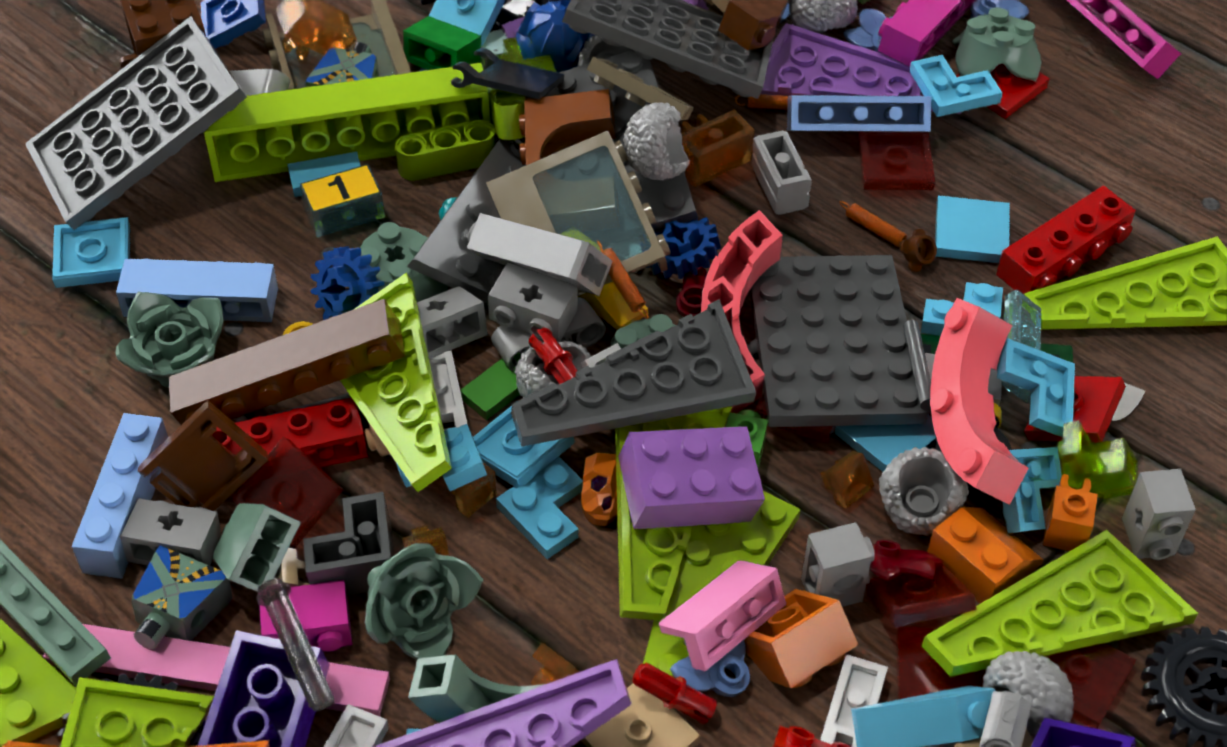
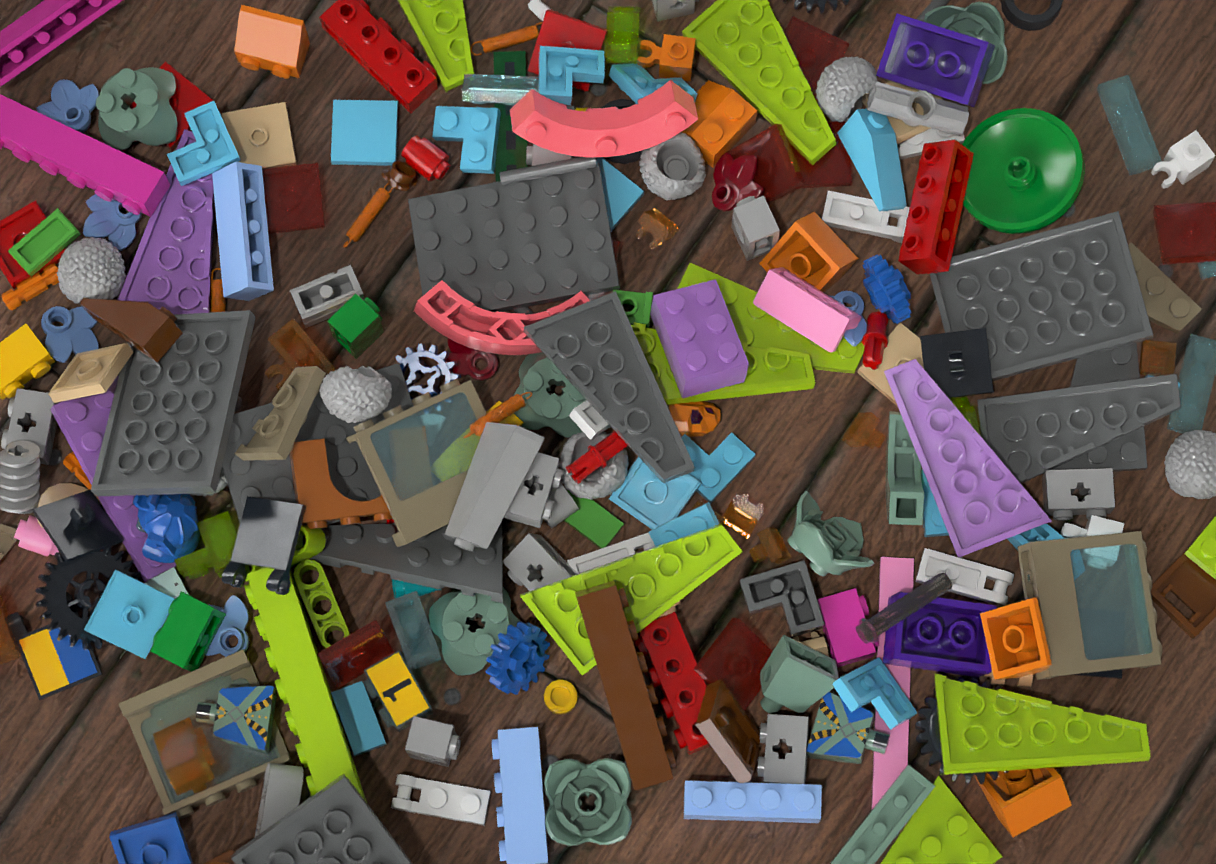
camera: 95 degrees left, 25 degrees up
none -> tan plate [222,102,297,172]
none -> orange slope [234,5,310,79]
none -> clear red plate [317,620,395,688]
none -> green brick [328,293,384,359]
none -> clear light blue brick [385,591,442,671]
none -> white plate [391,774,491,826]
none -> red brick [401,135,451,182]
none -> light grey brick [405,716,461,767]
none -> orange piece [470,22,542,56]
none -> clear orange tile [721,493,764,539]
none -> medium azure plate [832,657,917,730]
none -> blue gear [863,255,912,324]

